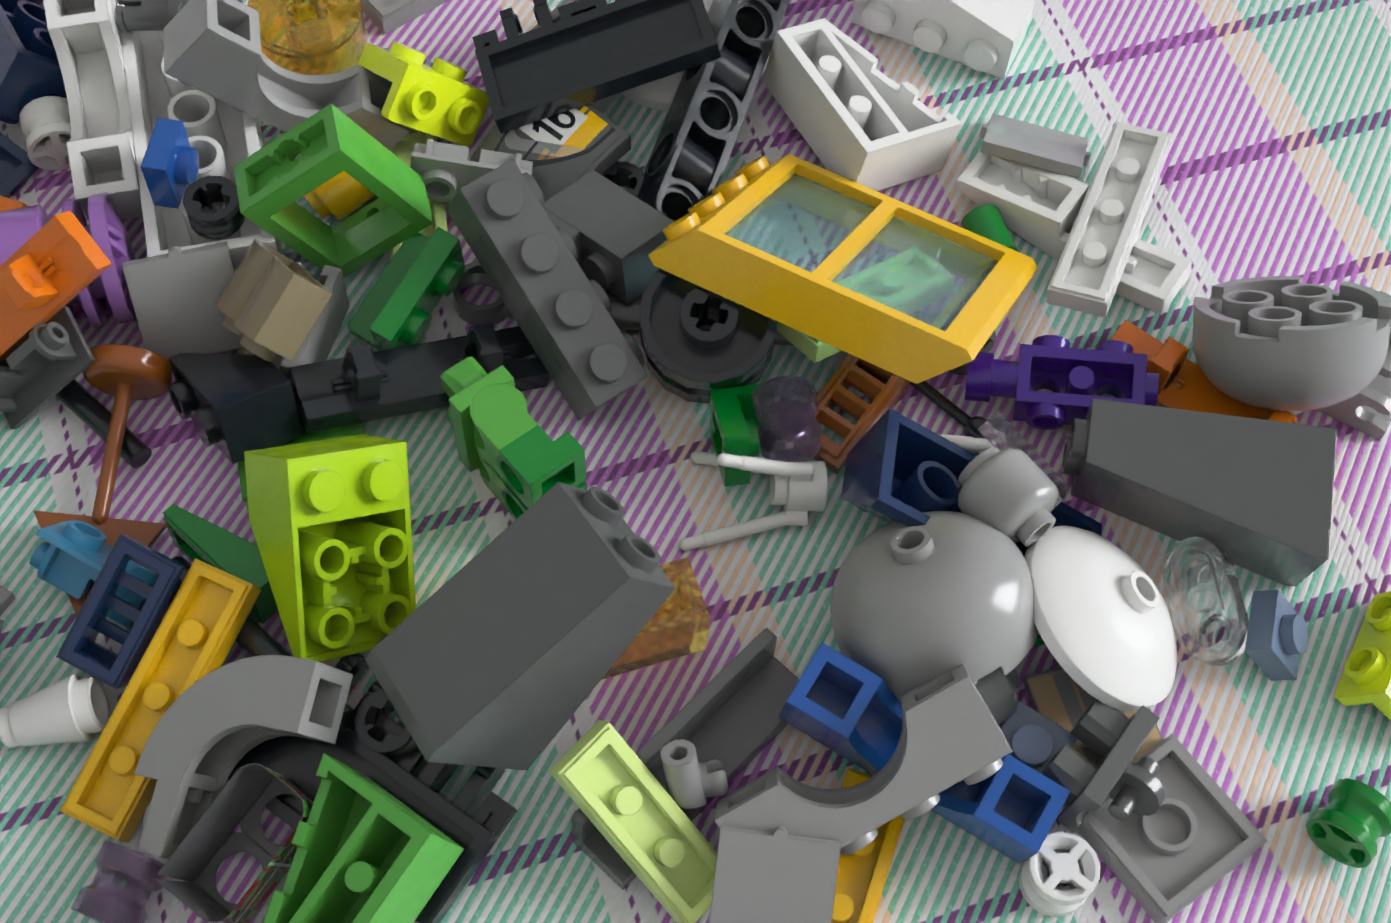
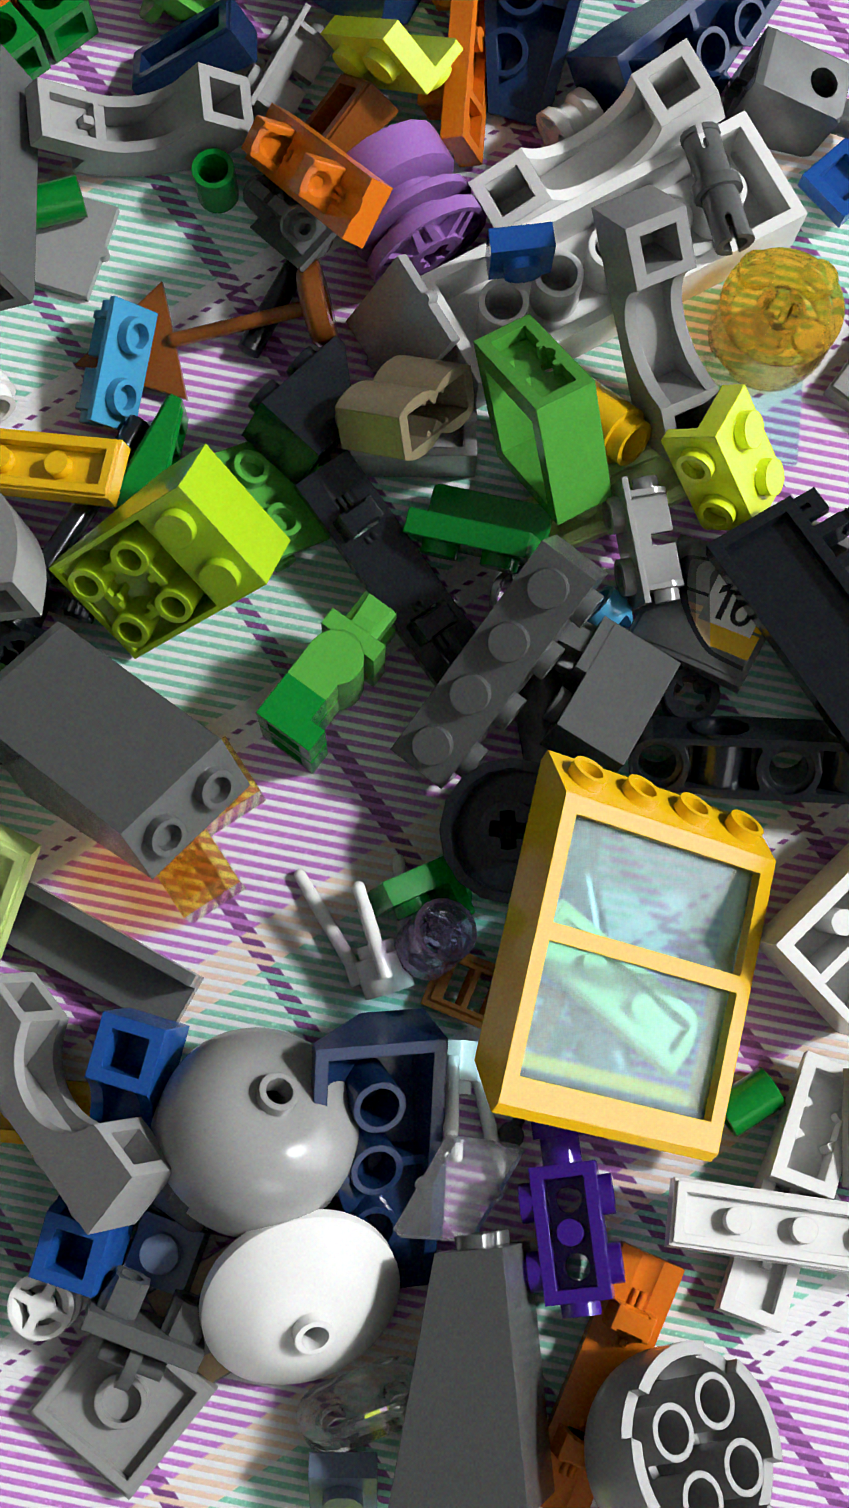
camera: 75 degrees right, 20 degrees up
dark blue slope [56,534,185,689] -> none
black bush [183,176,245,239] -> none
light grey arm [660,739,729,809] -> none
light grey head [958,447,1059,547] -> none

